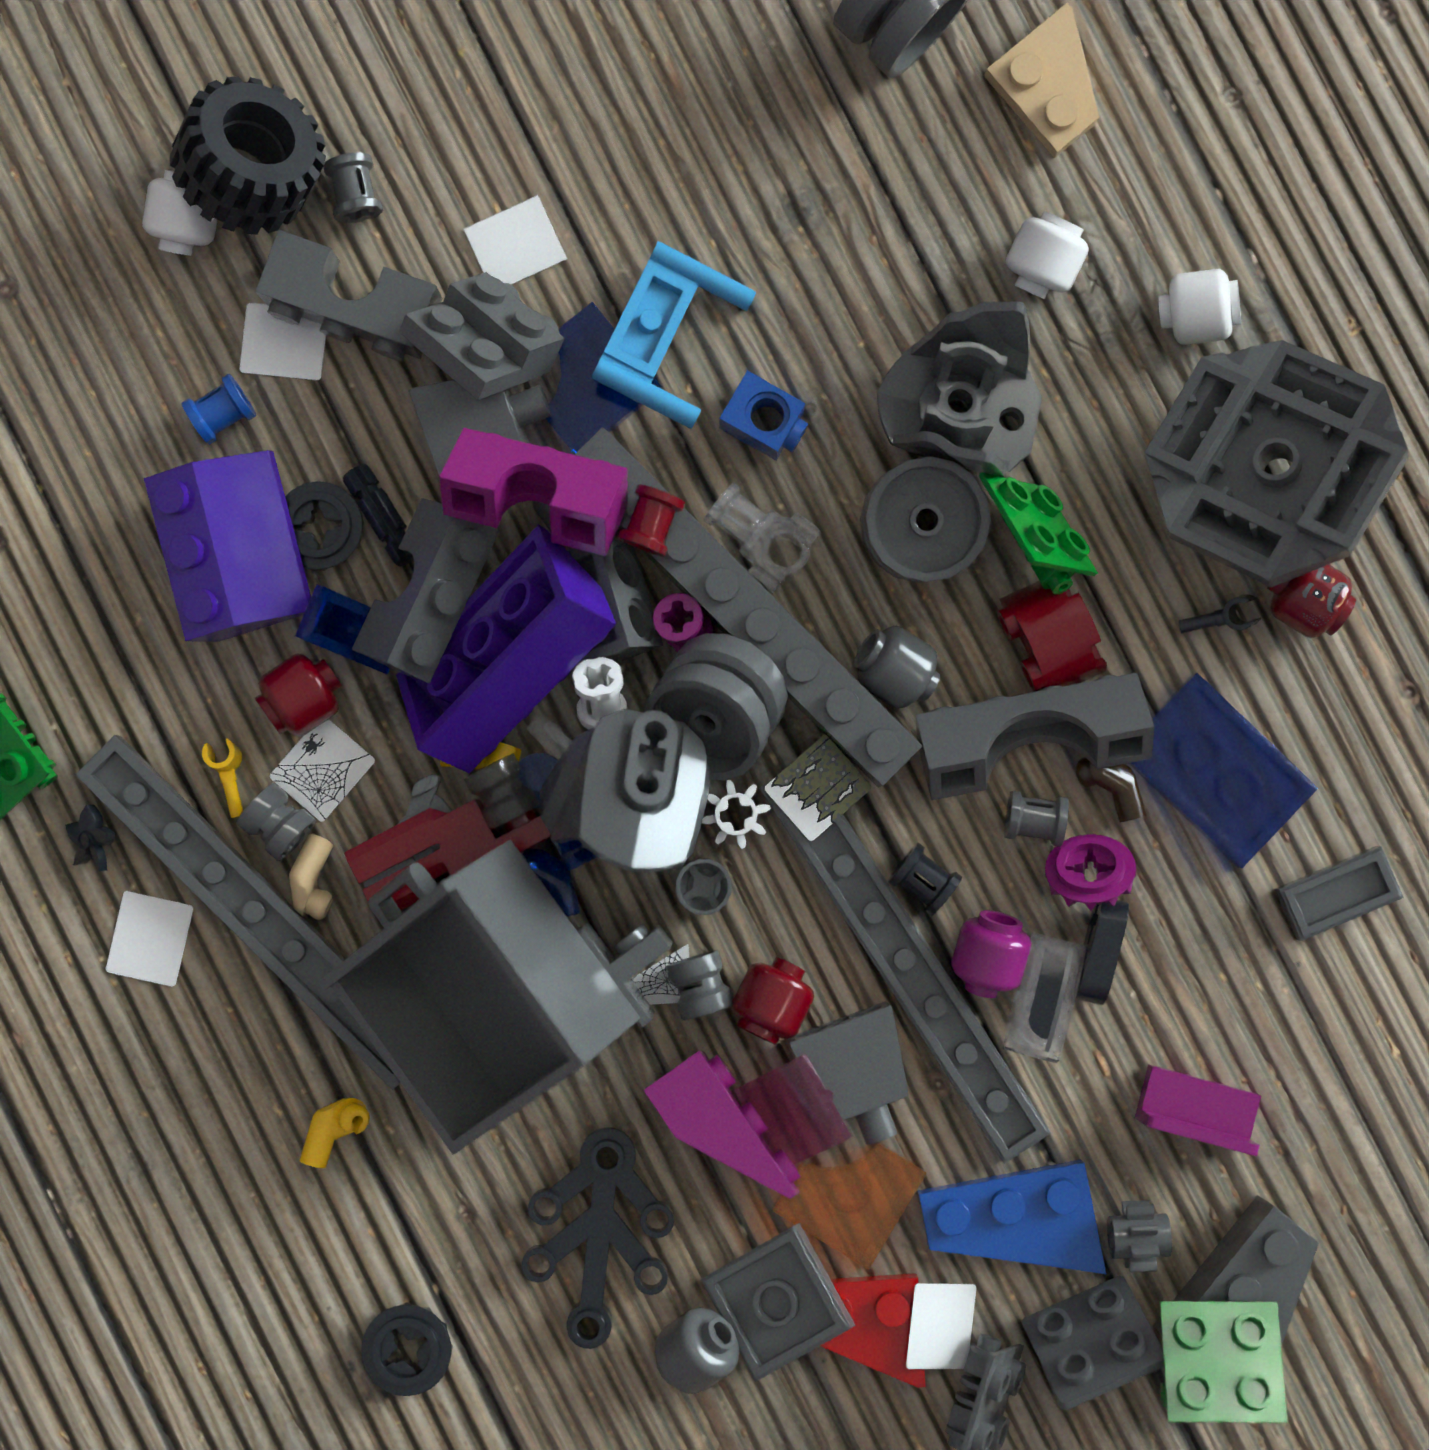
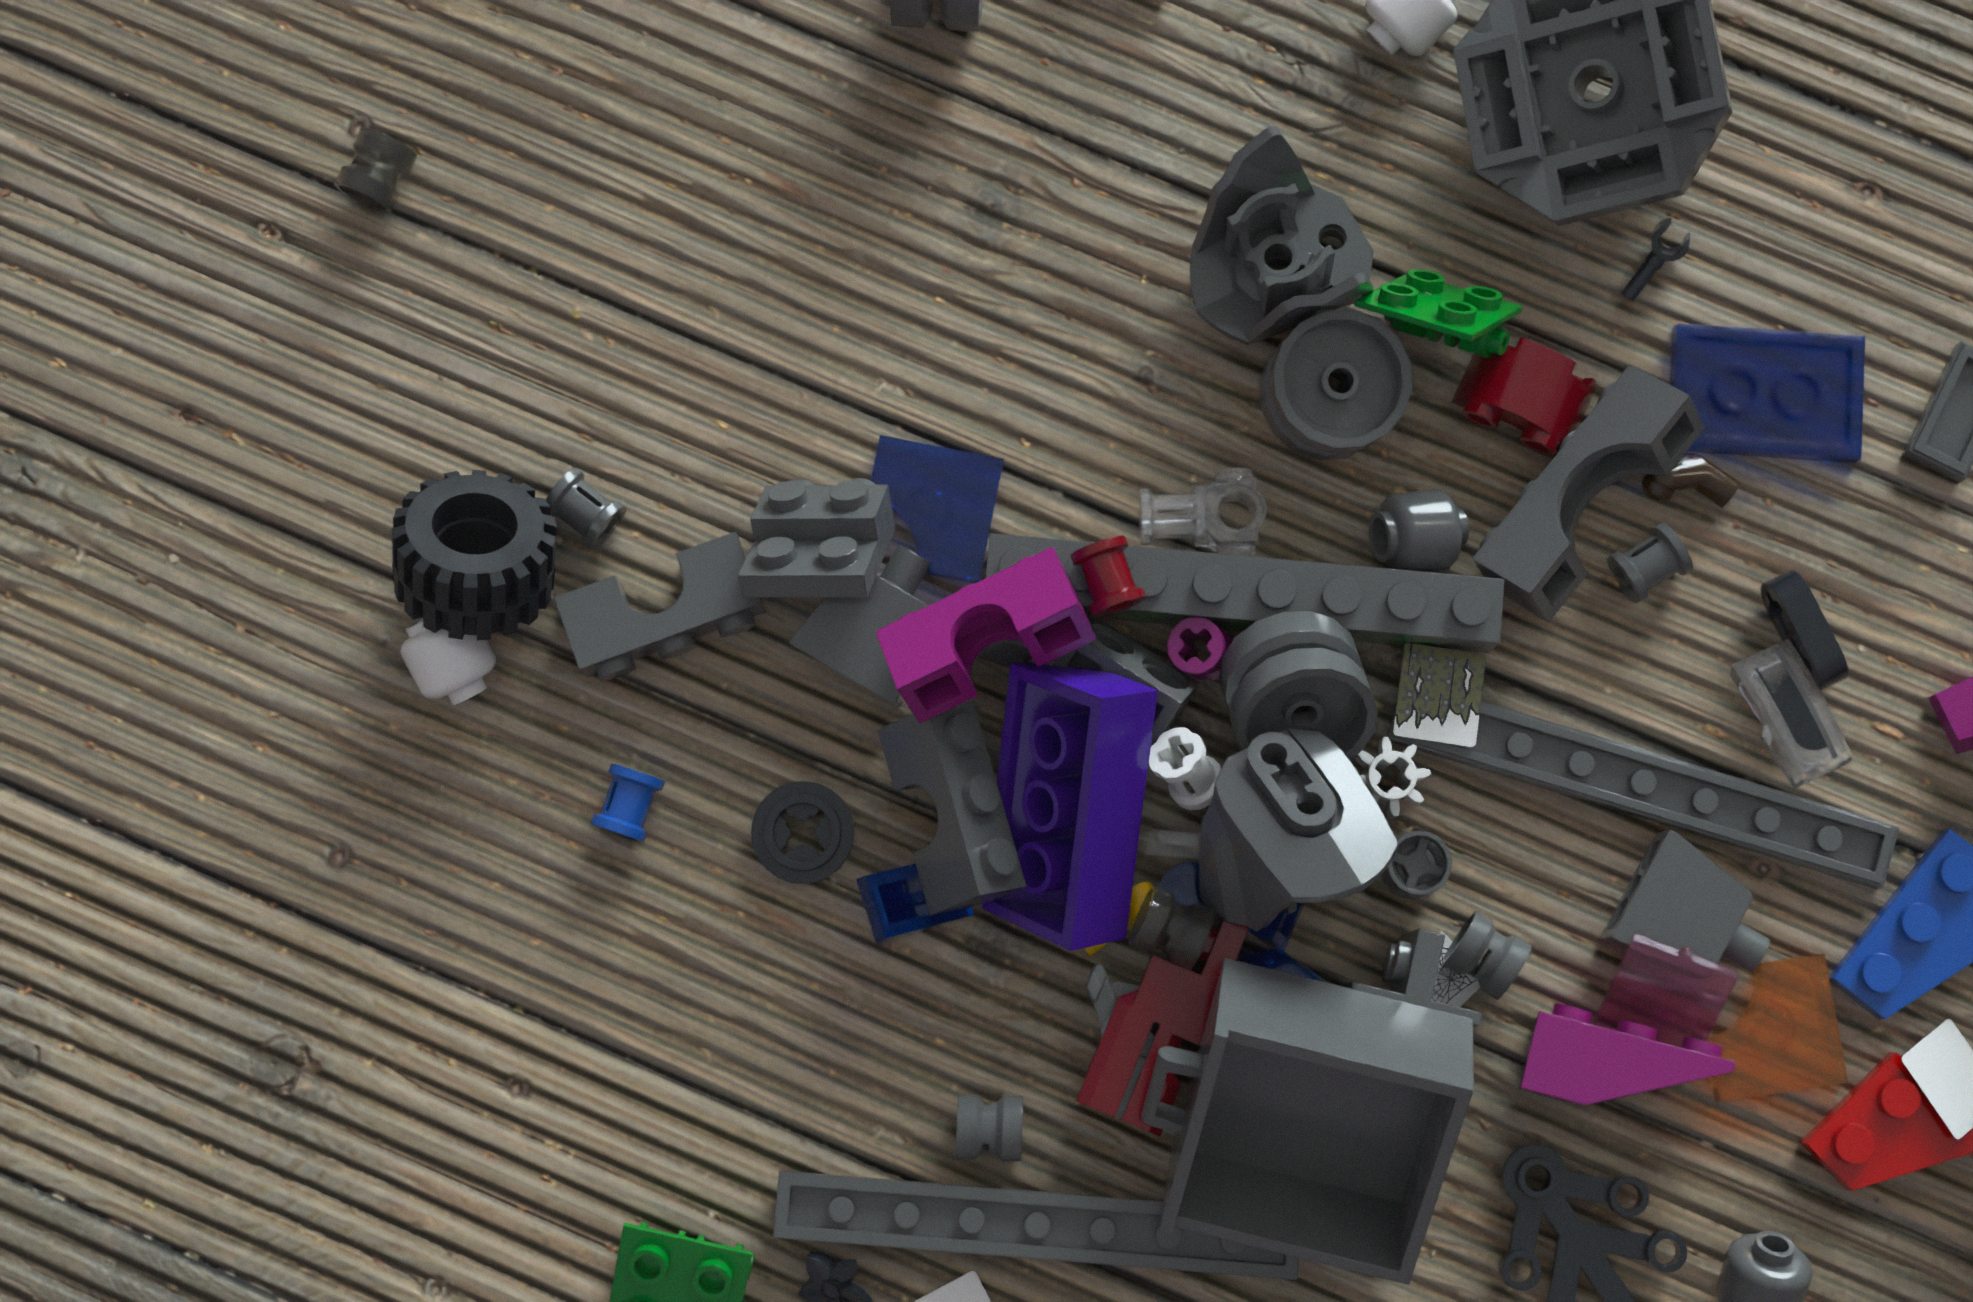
camera: 40 degrees left, 5 degrees down
dark purple slope [144,450,315,642] -> none
yellow hand [202,738,243,818] -> none
white sticker [240,303,326,380] -> none
dark red head [255,653,342,737] -> none
white sticker [270,719,375,822] -> none
tan arm [289,834,333,920] -> none
black axle [343,463,414,567] -> none
white sticker [464,195,567,284] -> none
dark azure plate [591,241,756,429] -> none
dark grey tile [701,1223,855,1382] -> none
blue brick [719,370,809,461] -> none
dark red head [731,957,814,1045] -> none
black bush [887,843,962,916] -> none
magenta head [951,910,1032,998] -> none
white head [1006,211,1089,299] -> none
magenta gear [1045,834,1136,911] -> none
dark red head [1267,564,1356,638] -> none

